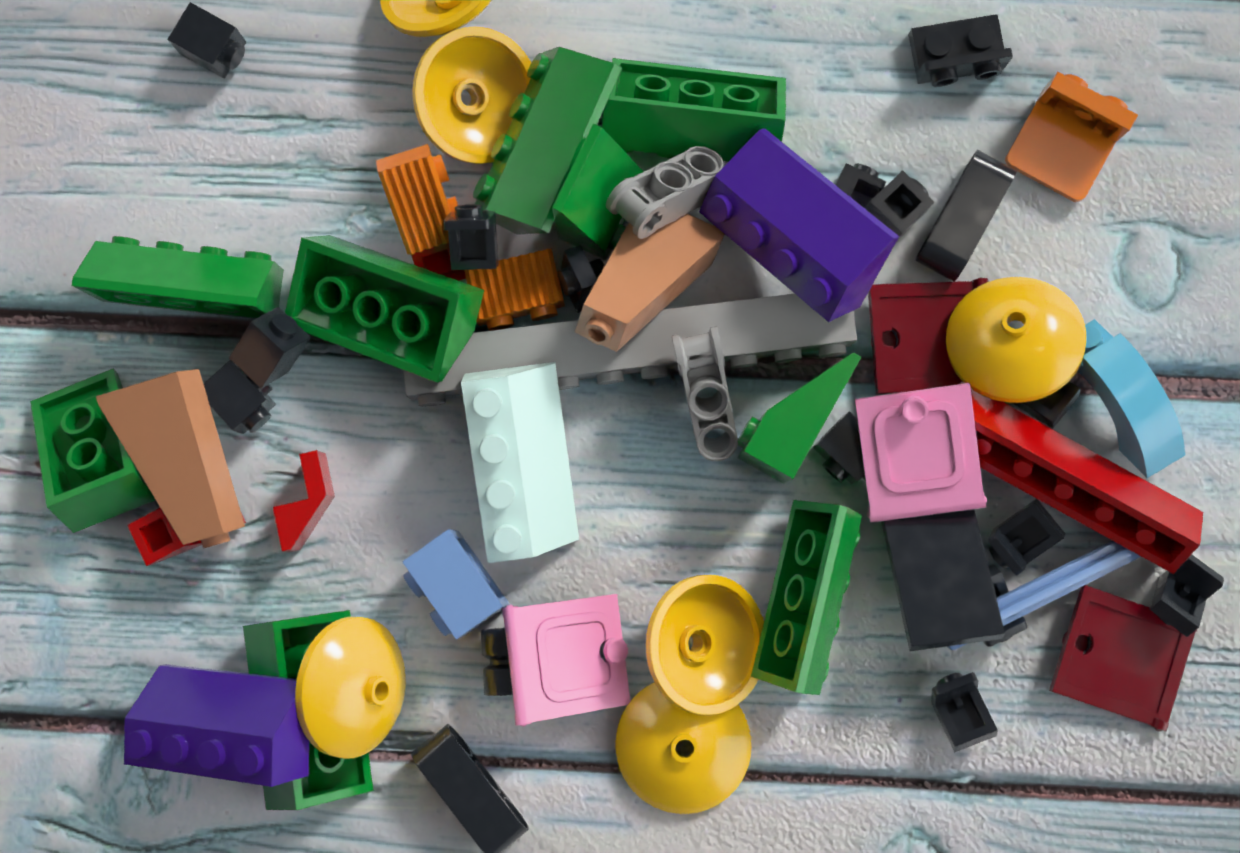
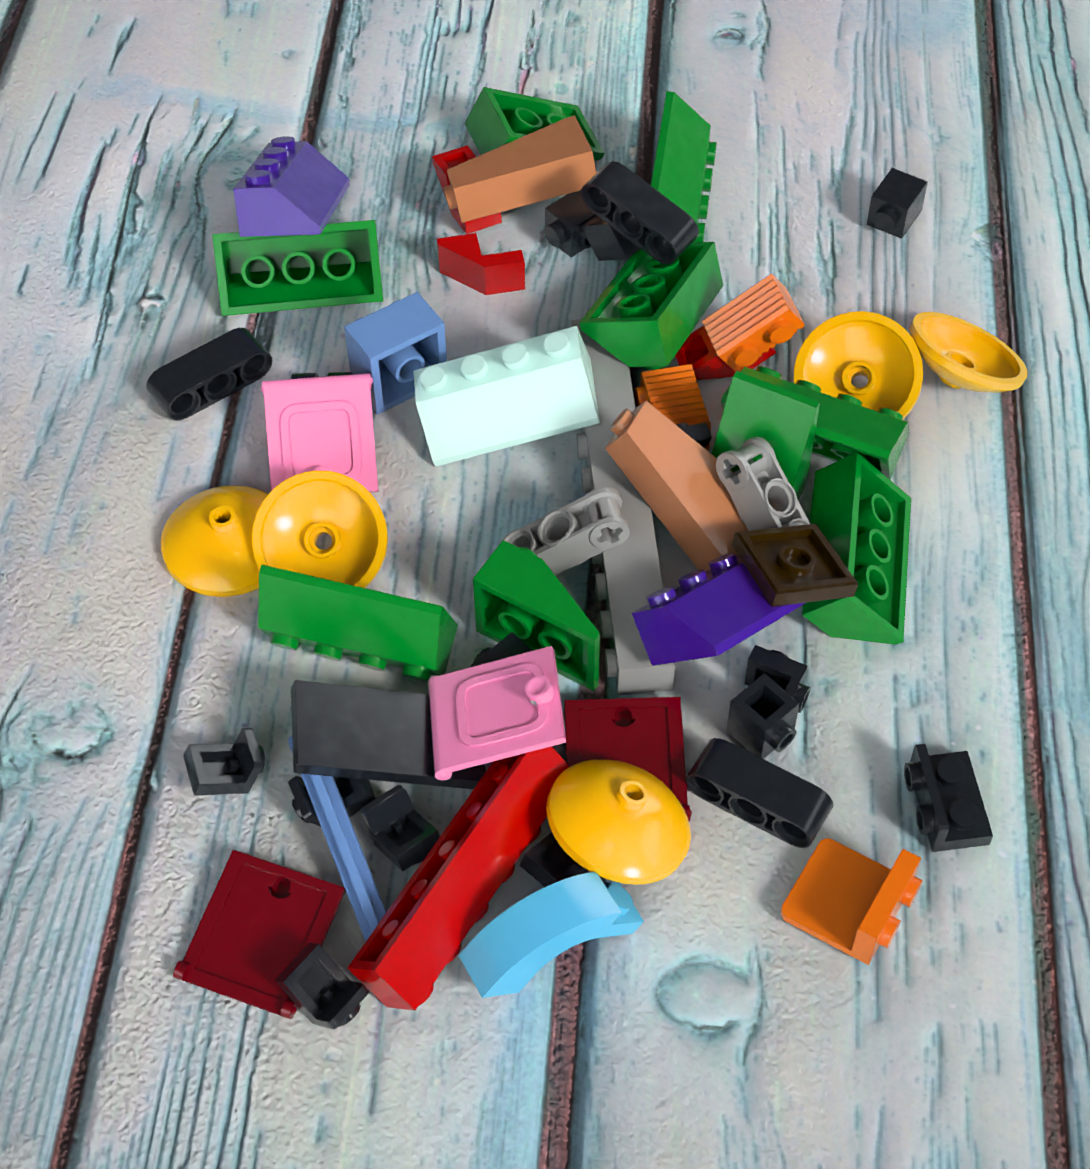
camera: 90 degrees right, 30 degrees down
yellow dish [295,617,406,759] -> none
black bracket [443,204,499,270] -> none
none -> black beam [581,161,699,265]
none -> dark brown tile [731,524,859,607]

